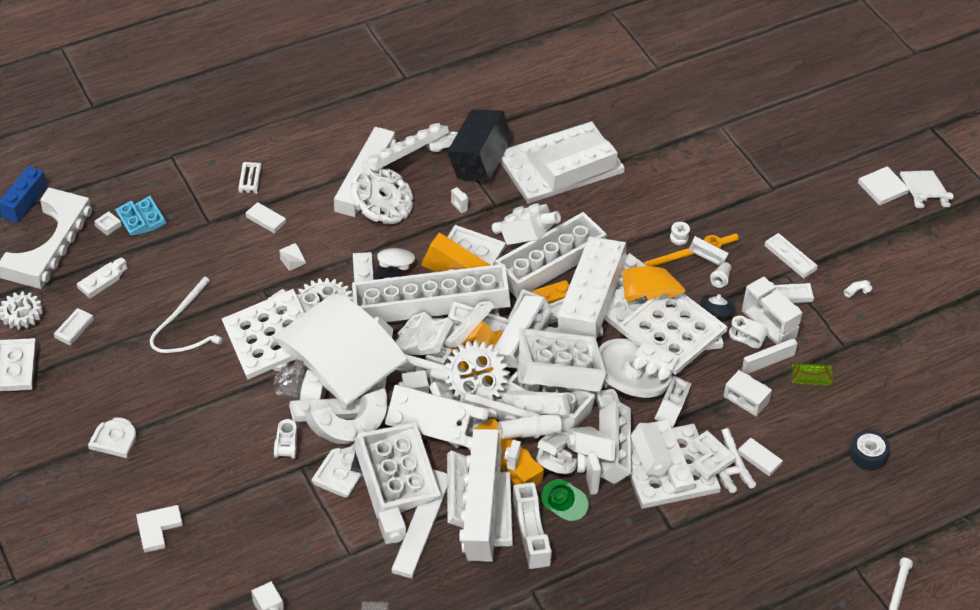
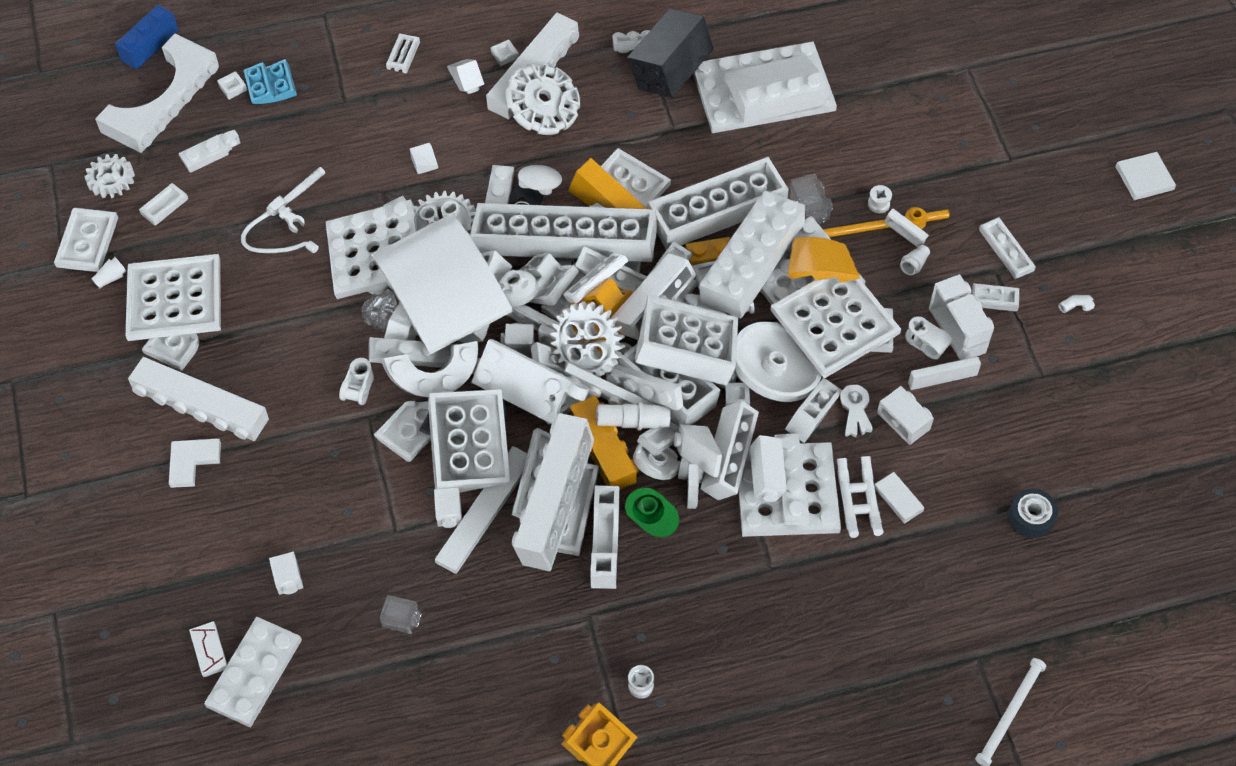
camera: 15 degrees right, 10 degrees up
white tile [246,202,286,233] -> none
white plate [362,123,449,170] -> none
white plate [451,187,469,214] -> none
white brick [492,203,561,245] -> none
white plate [504,440,521,470] -> none
white plate [633,341,679,380] -> none
white plate [692,430,736,480] -> none
black wheel [700,294,735,317] -> none
clear neon green tile [792,363,833,385] -> none
white flag [900,171,953,208] -> none
none -> white cone [91,257,127,289]
none -> white piece [126,254,221,341]
none -> white brick [128,357,269,441]
none -> white piece [266,196,305,233]
none -> white slope [447,59,484,94]
none -> white tile [490,40,519,66]
none -> white piece [498,270,538,307]
none -> clear brick [789,173,833,223]
none -> white piece [840,385,872,437]

